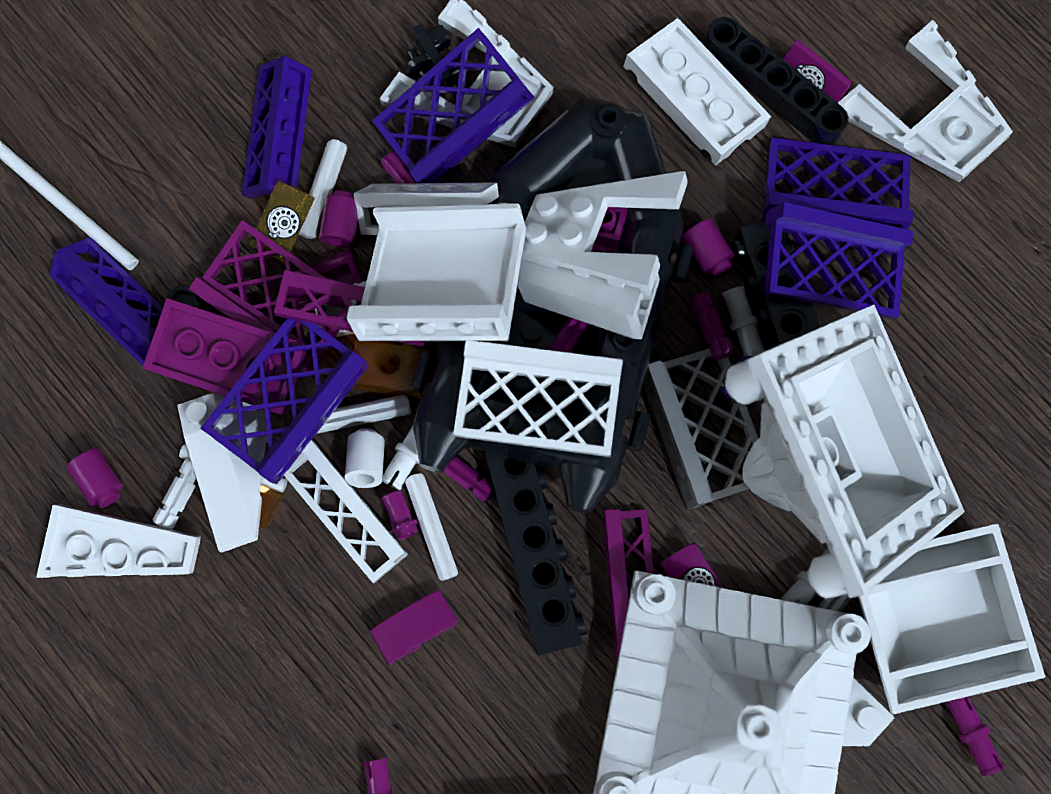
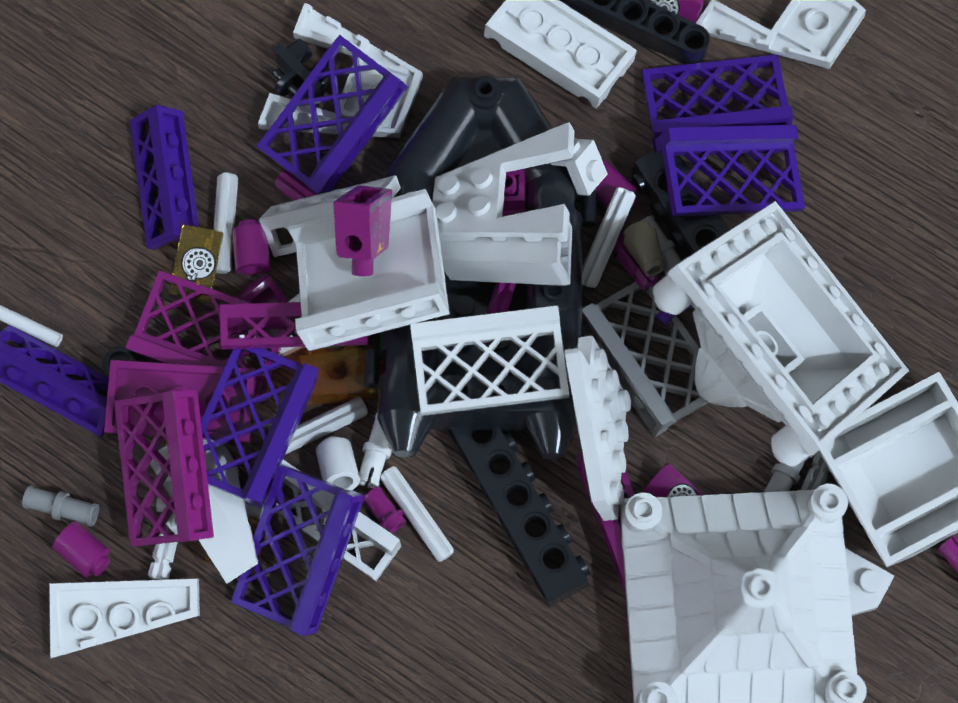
camera: 15 degrees left, 5 degrees down
magenta slope [369,590,458,665] -> none
magenta axle [444,457,494,501] -> none
none -> light grey pin [22,485,99,527]
none -> magenta fence [114,390,214,547]
none -> dark purple fence [231,464,365,636]
none -> magenta torso [334,185,392,277]
none -> white bracket [551,138,607,196]
none -> white wing [565,335,631,521]
none -> white axle [582,187,635,288]
none -> dark tan cone [623,221,665,276]

